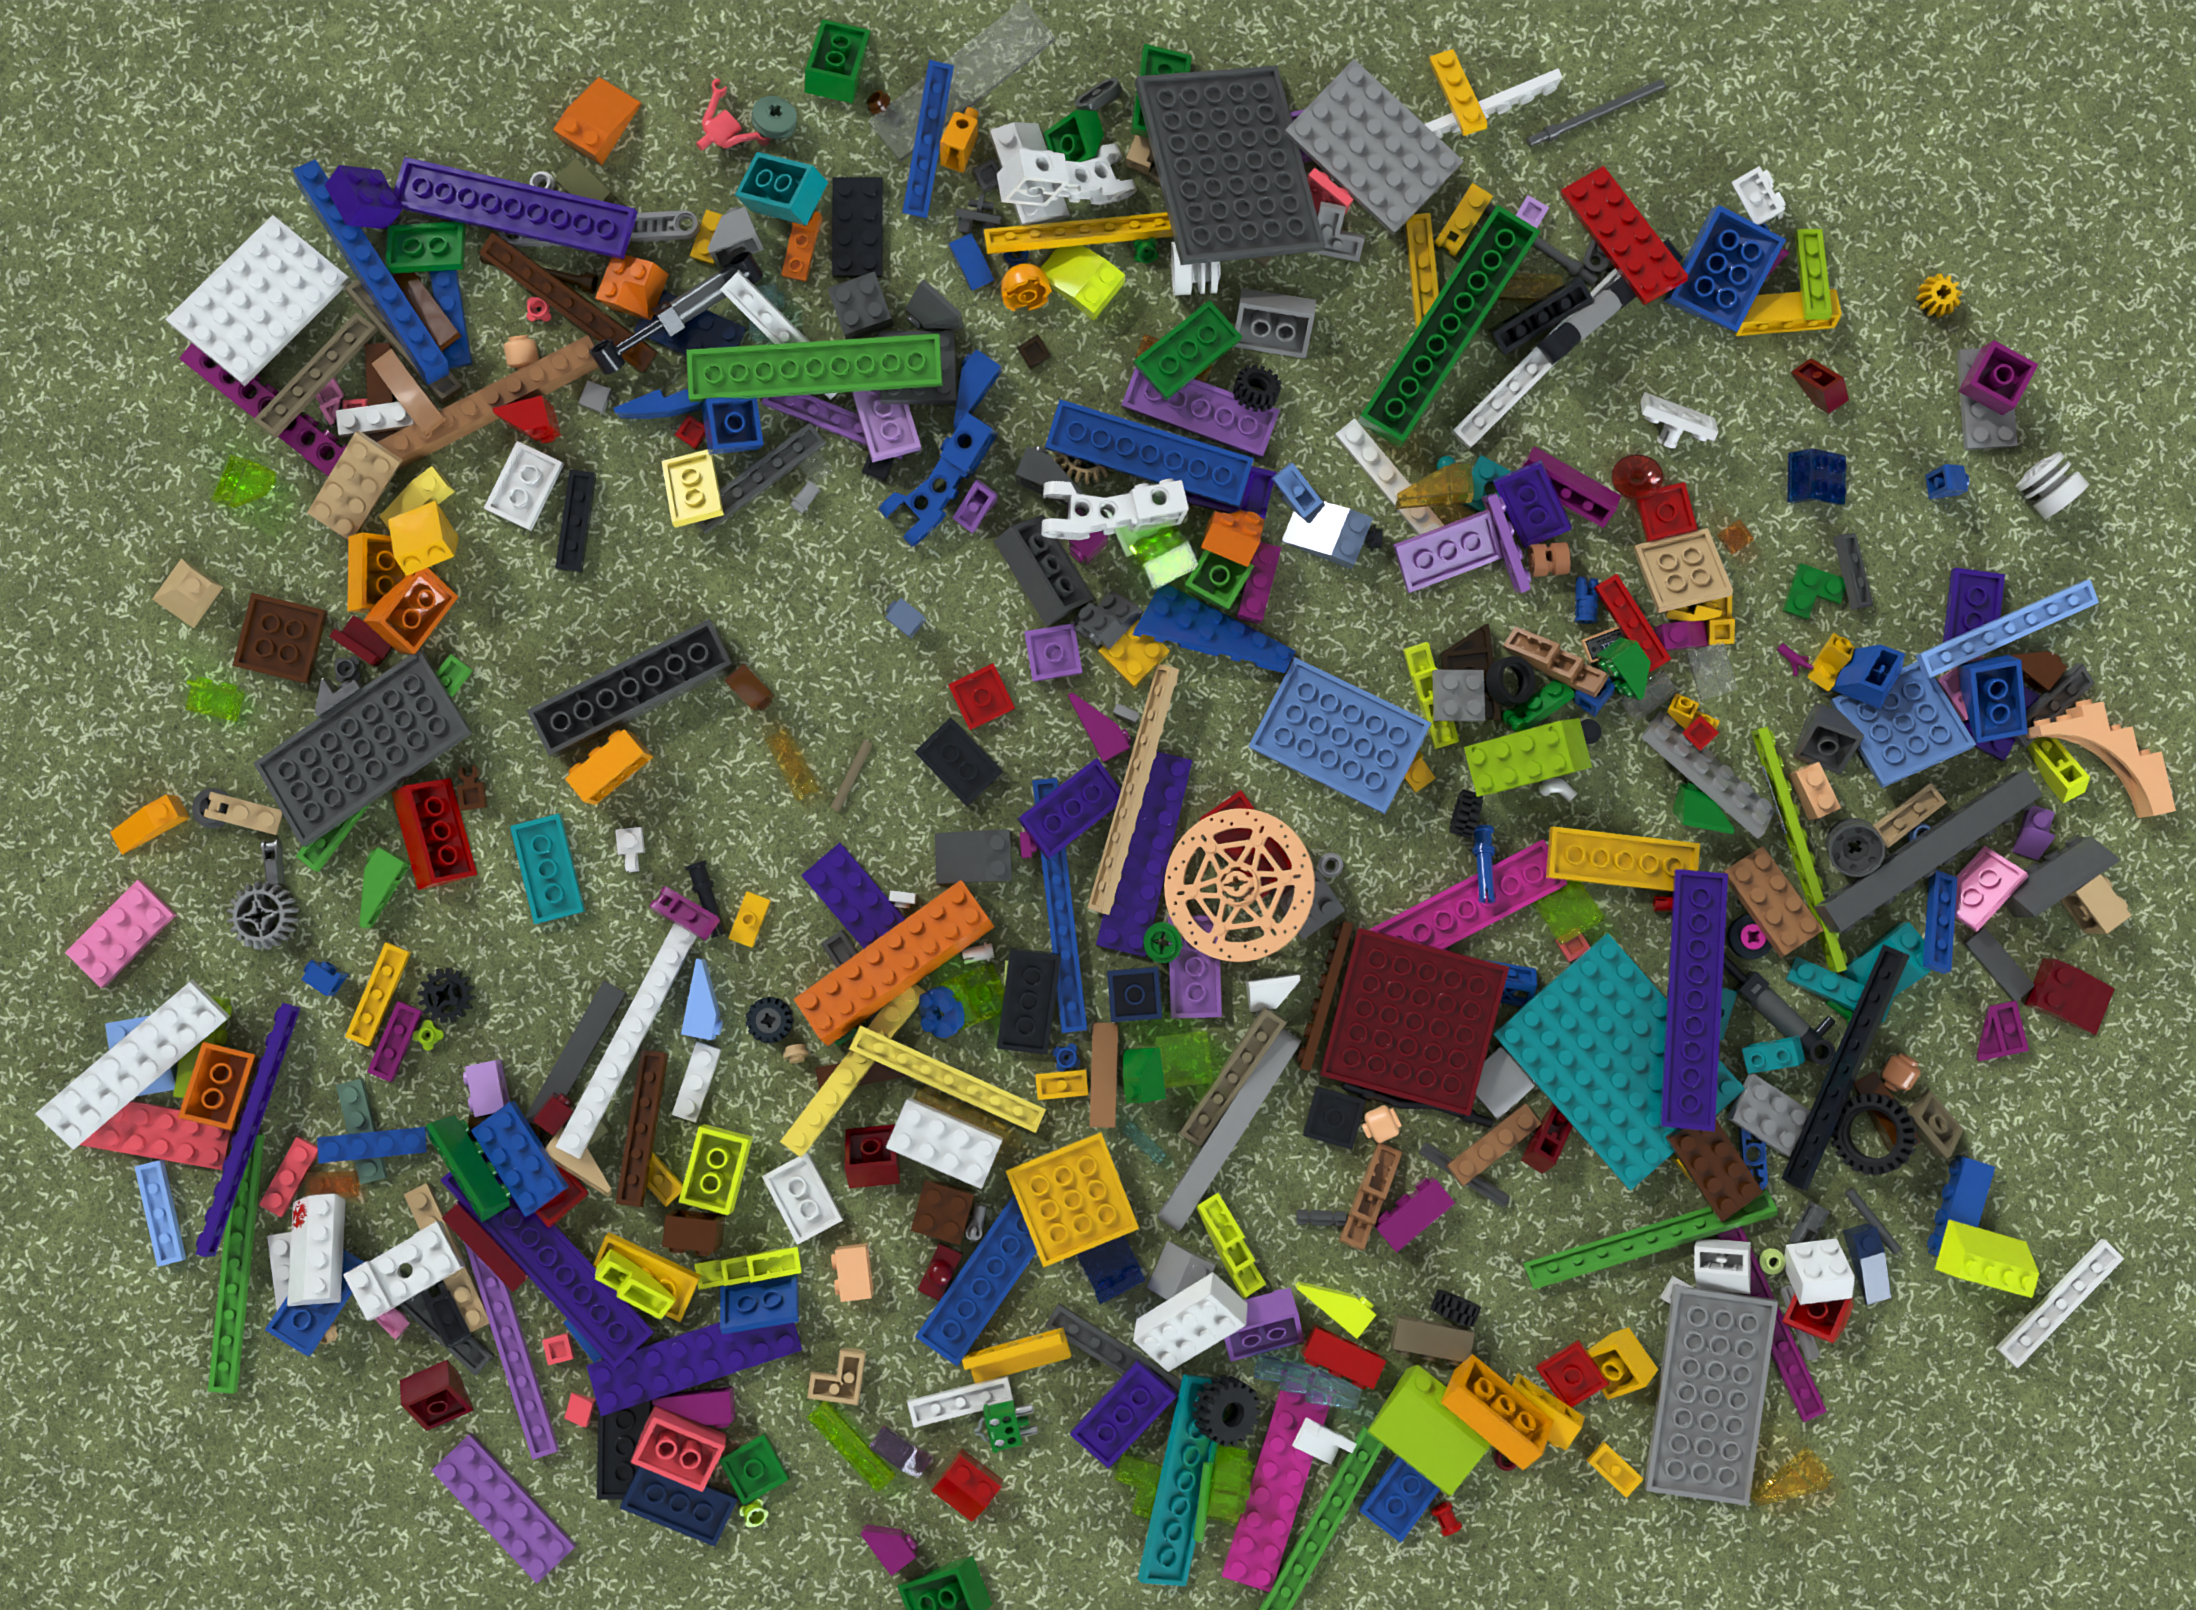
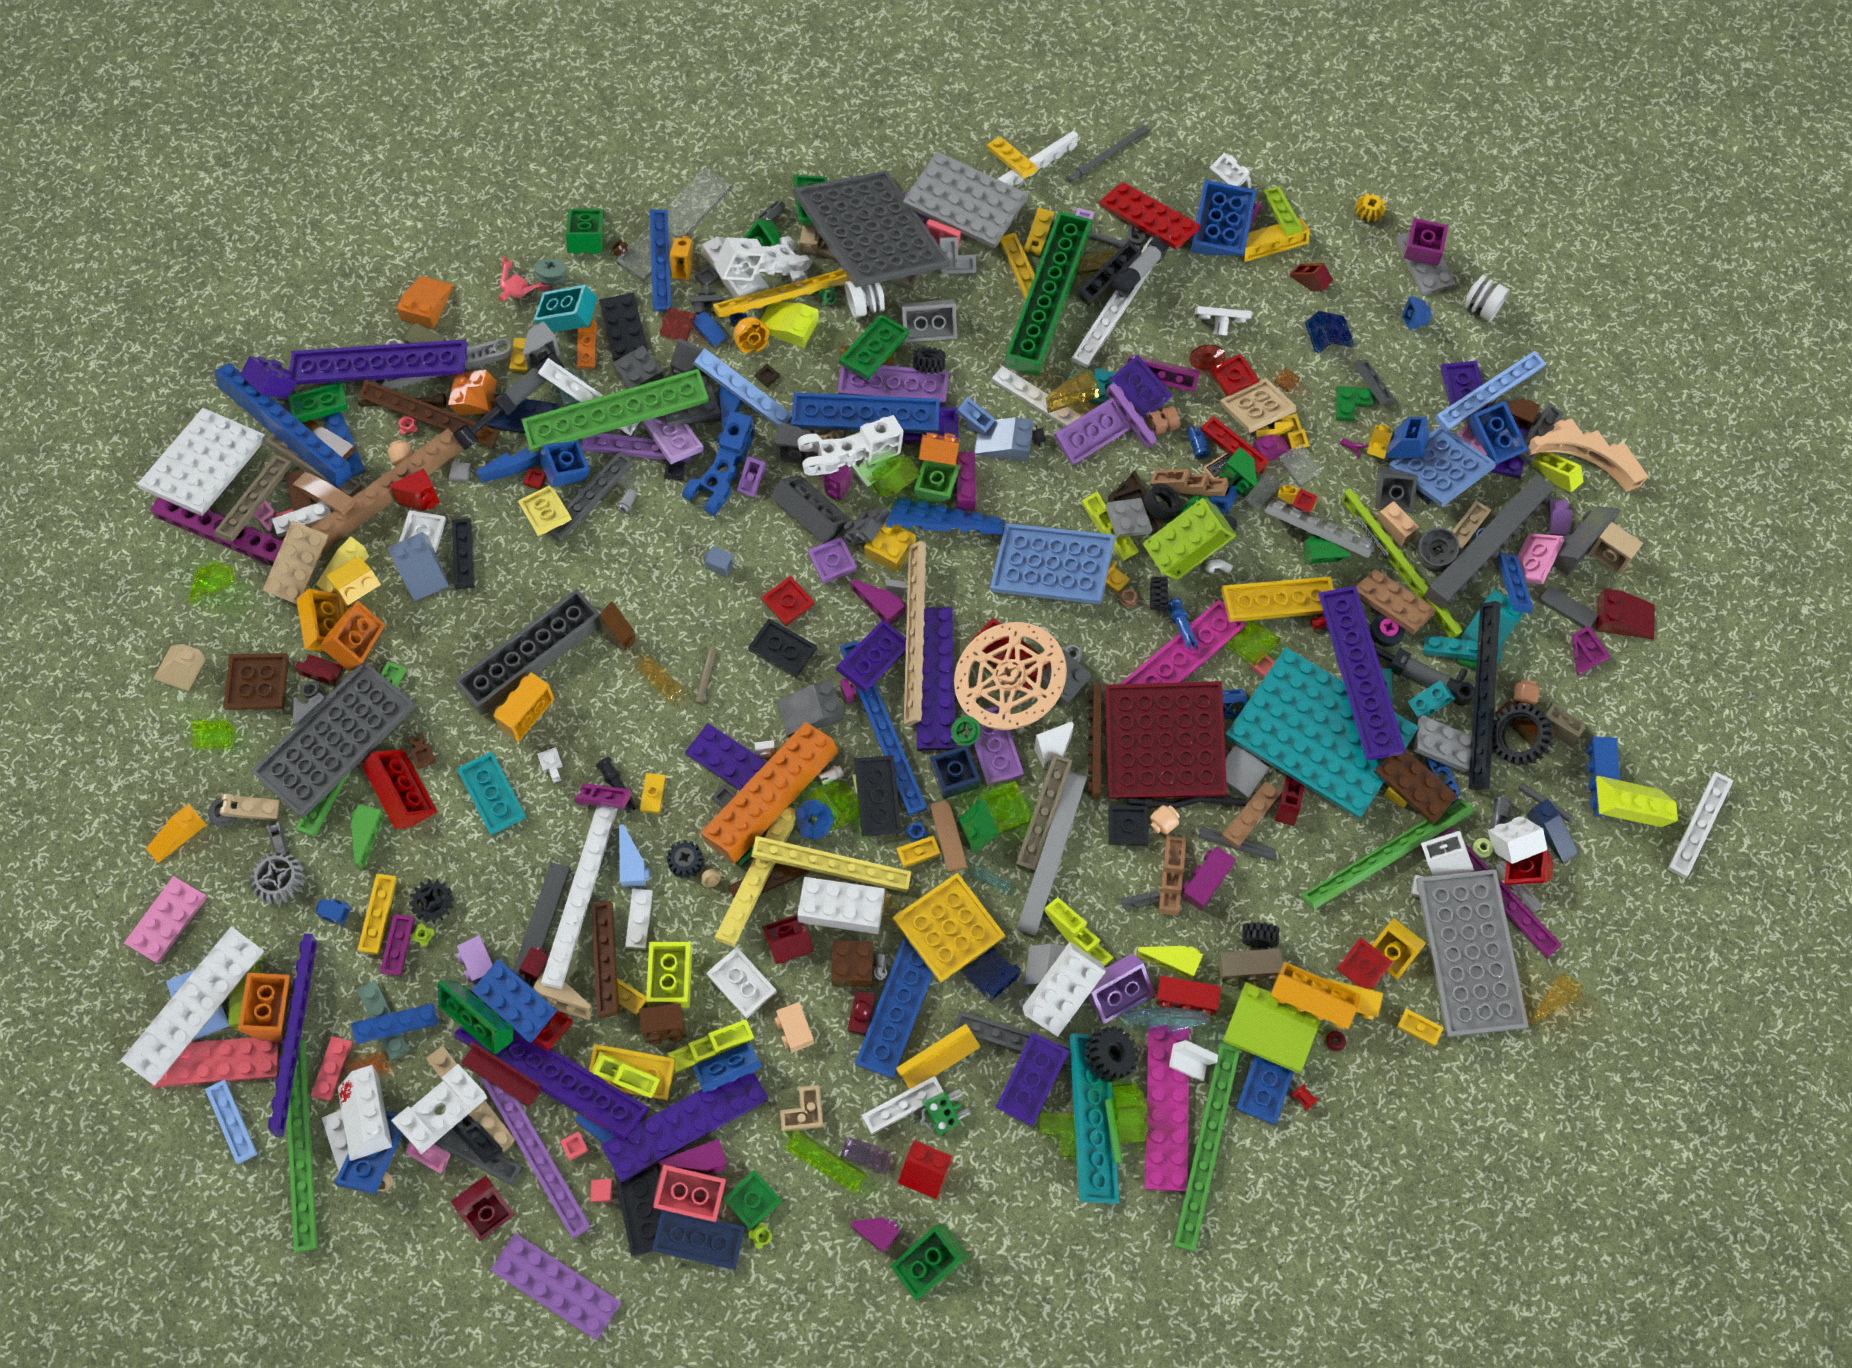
camera: 15 degrees left, 20 degrees down
none -> sand blue slope [388,532,450,602]
none -> clear red piece [659,307,696,342]
none -> light blue plate [693,348,792,428]
none -> white tile [790,271,808,283]
none -> medium nougat plate [1119,589,1138,608]

